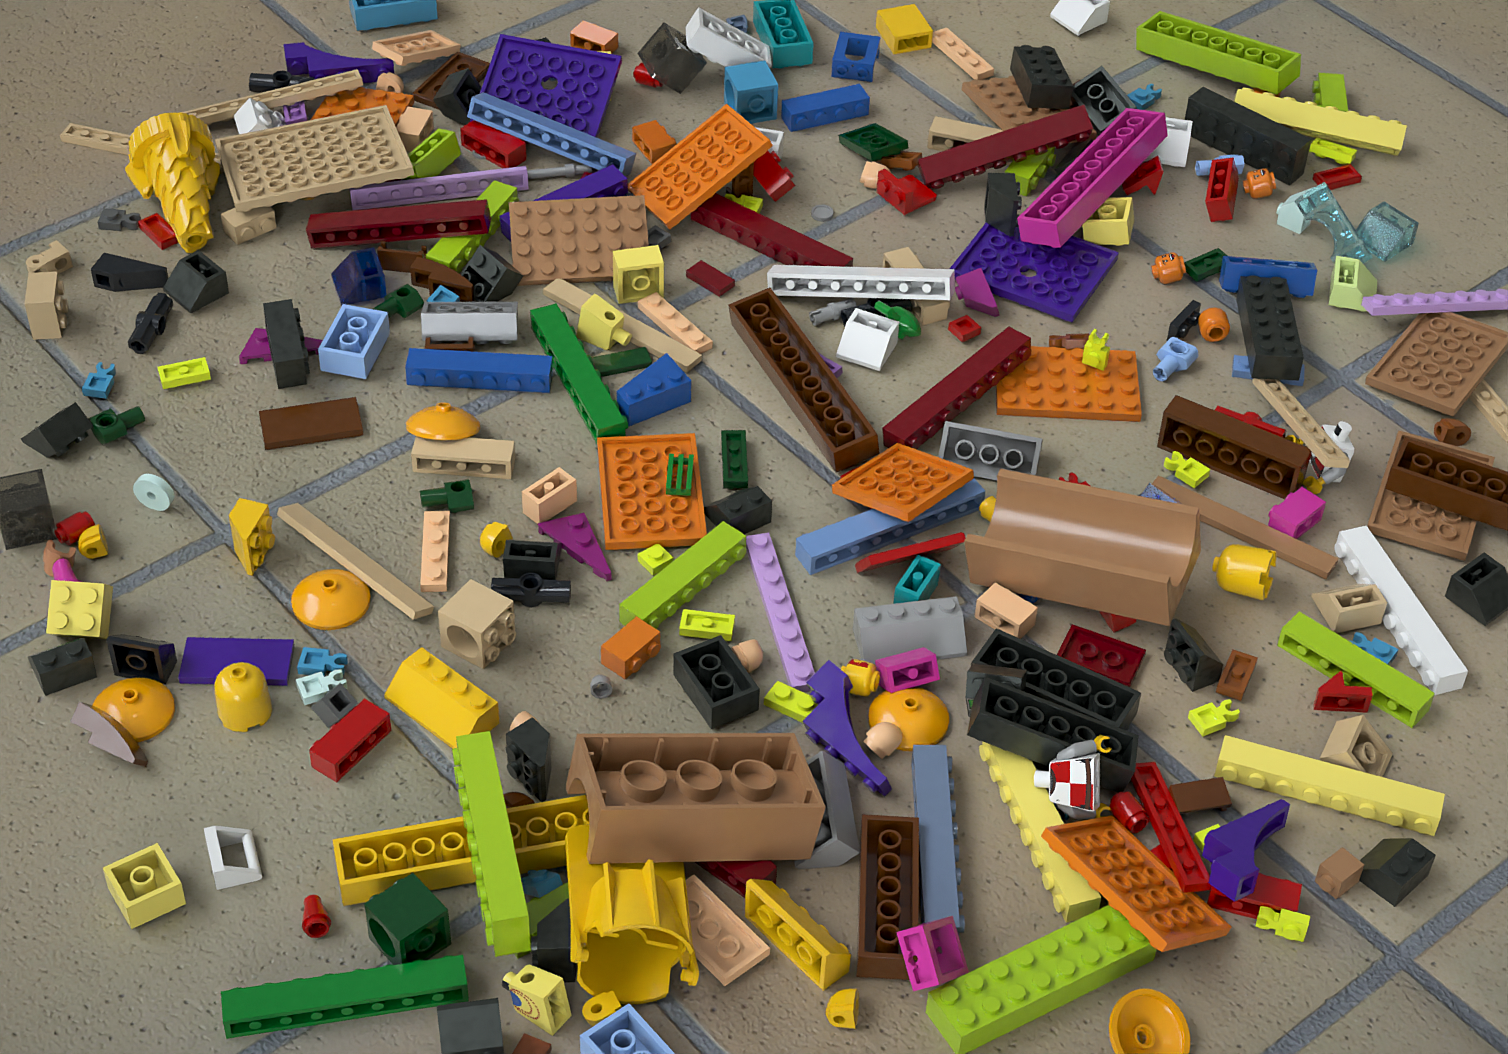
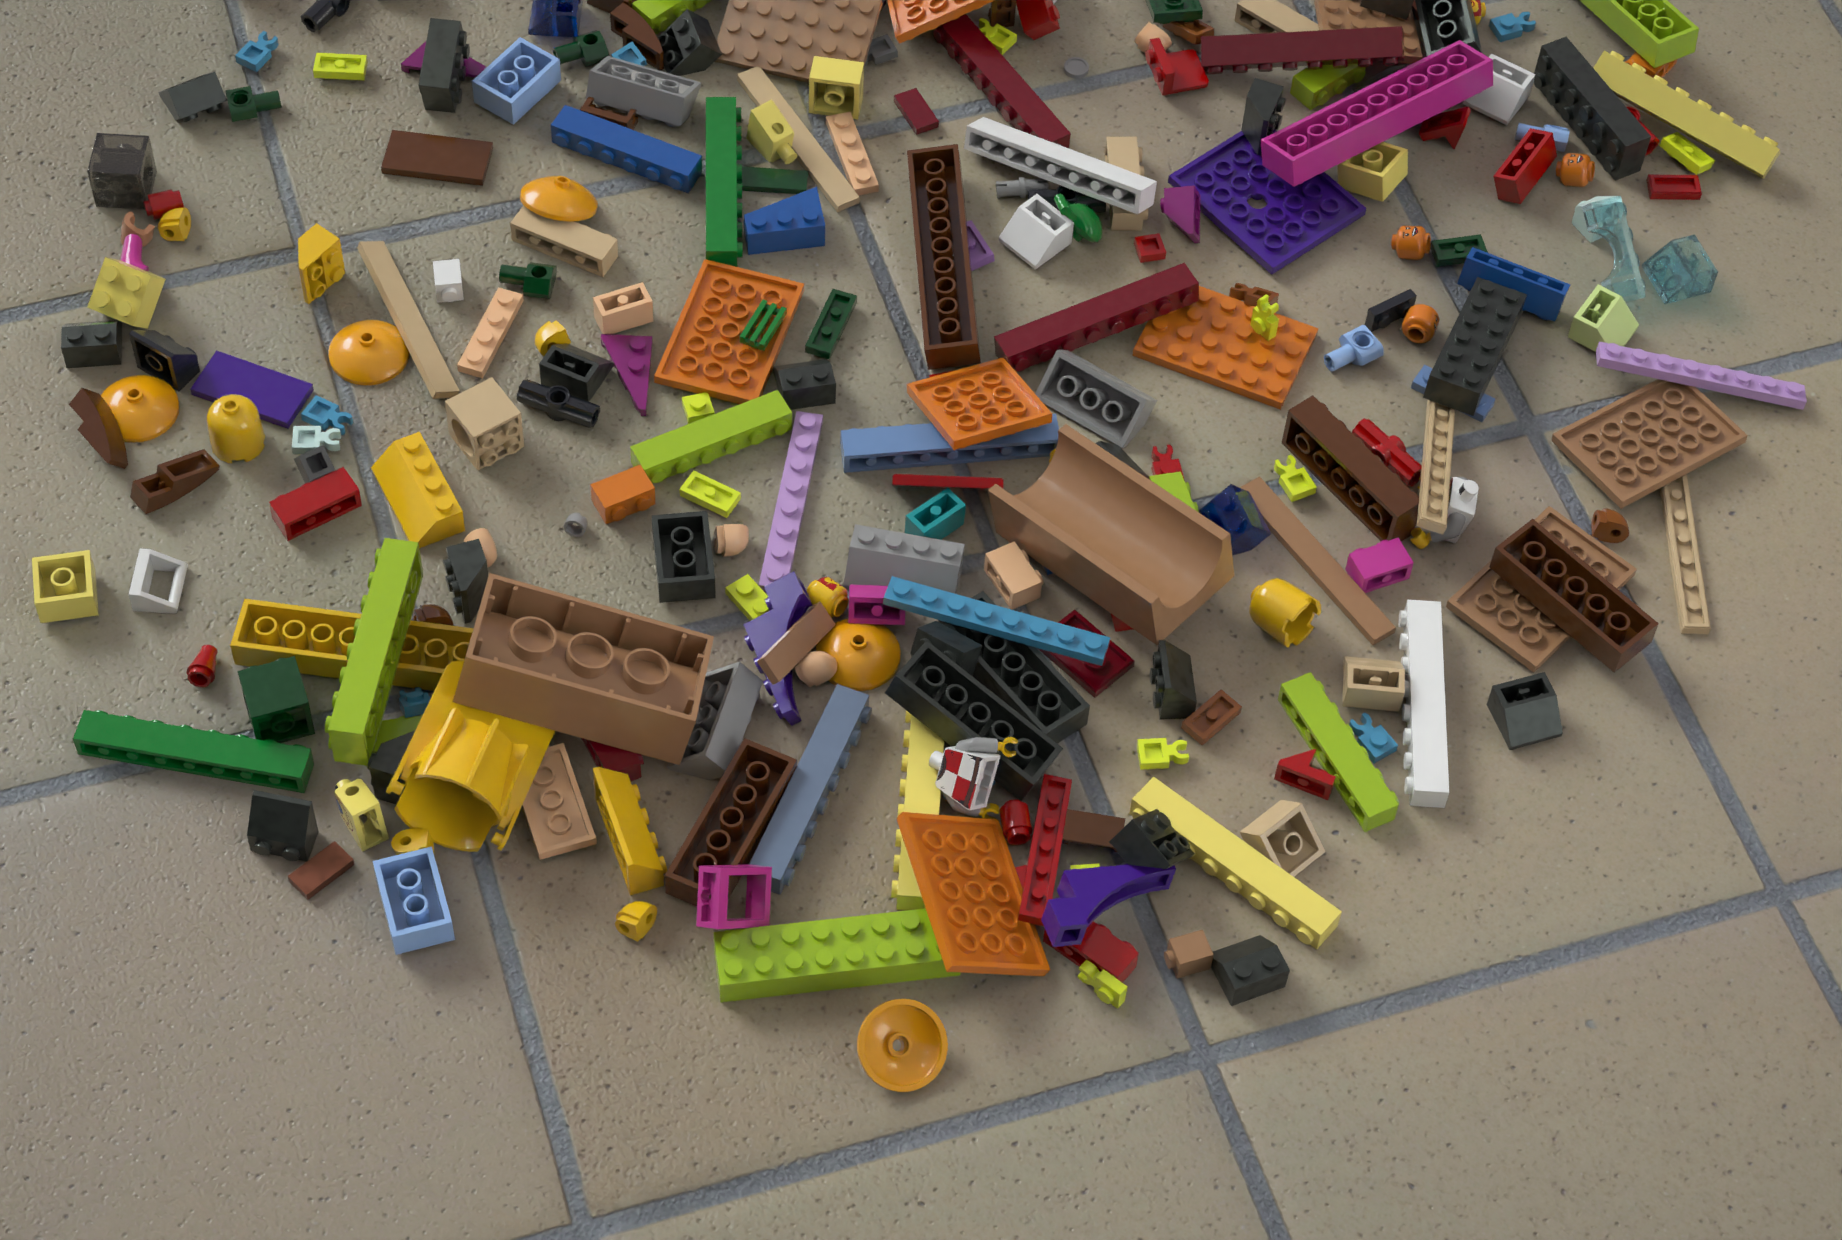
camera: 20 degrees right, 10 degrees up
light aqua piece [133,474,174,511] -> none
lime brick [1312,73,1348,112] -> none
none -> reddish brown slope [130,449,220,514]
none -> white brick [433,259,464,303]
none -> medium nougat tile [757,602,836,685]
none -> dark azure plate [883,576,1110,666]
none -> pearl dark grey slope [1109,809,1195,869]

